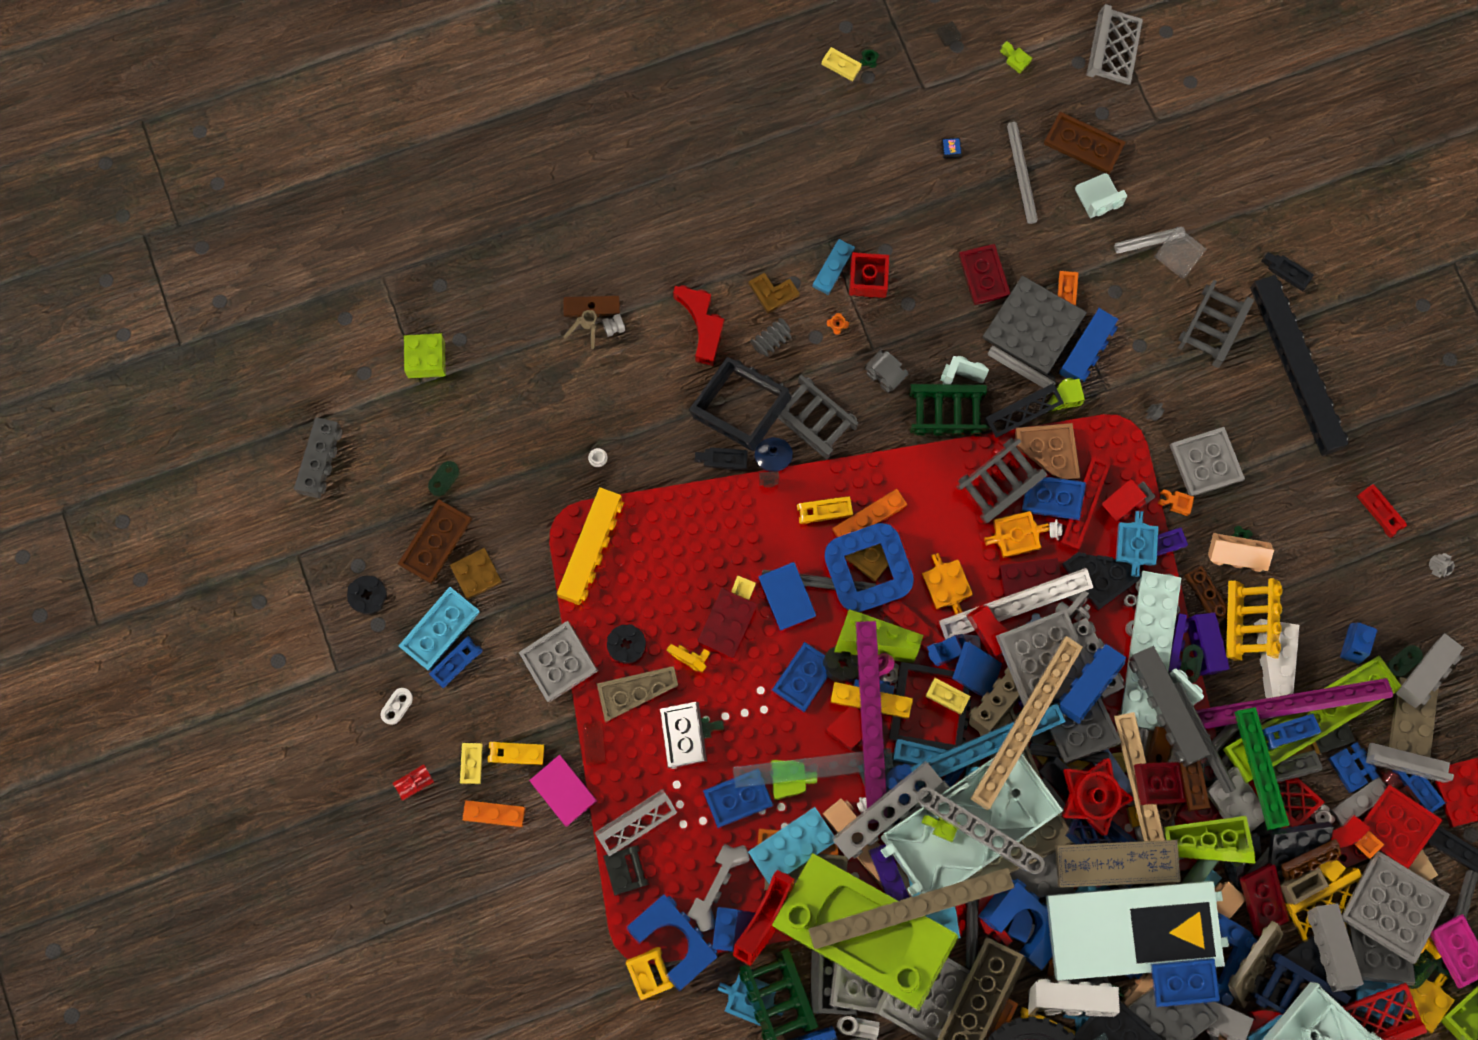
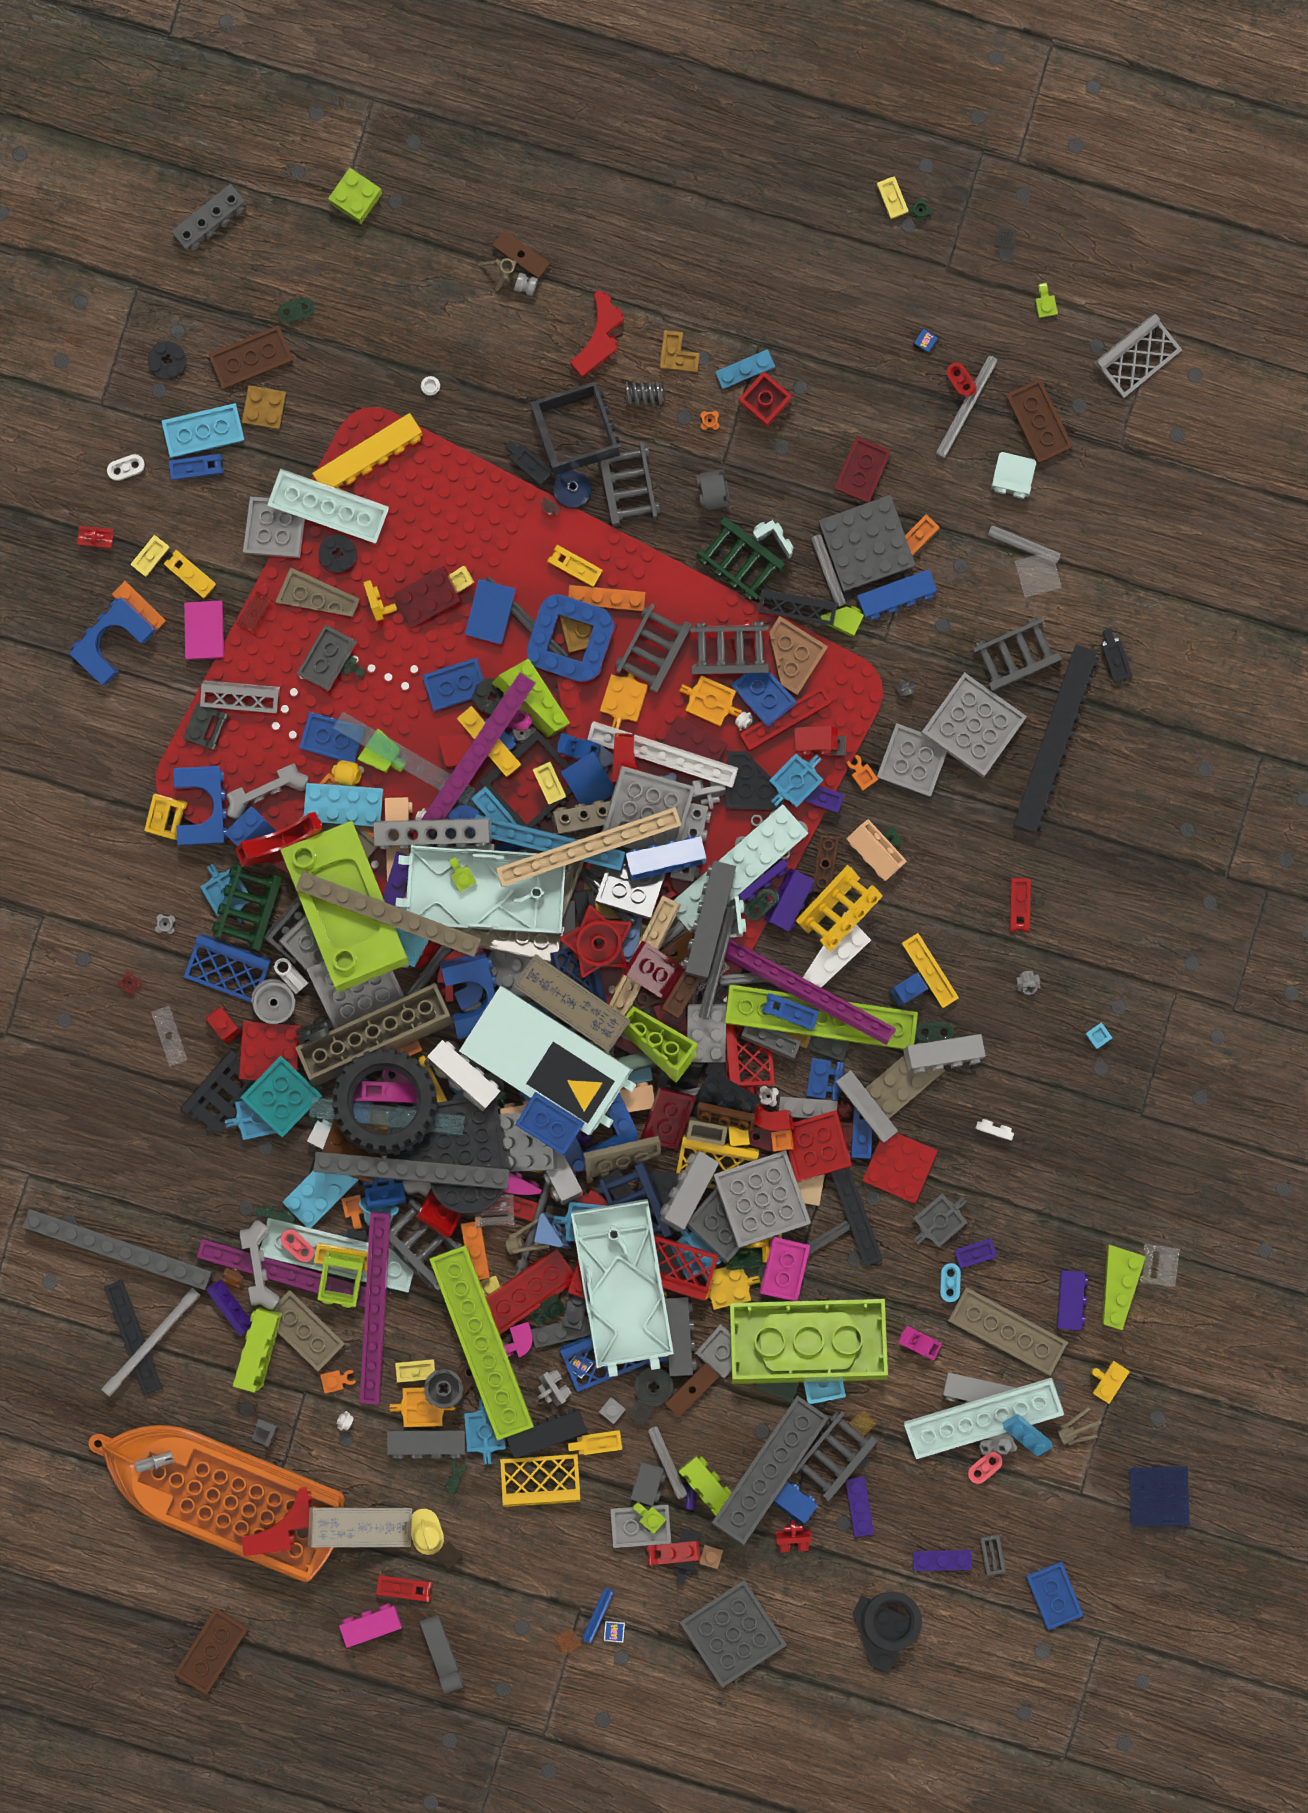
camera: 40 degrees right, 10 degrees up
light grey beam [916,787,1045,874] -> none
green plate [1234,707,1289,830] -> none
none -> blue arch [69,598,158,685]
none -> light aqua plate [267,469,389,543]
none -> yellow head [332,760,362,786]
none -> dark grey fence [614,603,692,694]
none -> yellow plate [901,933,959,1008]
none -> light grey plate [921,672,1027,778]
none -> red plate [947,362,977,397]

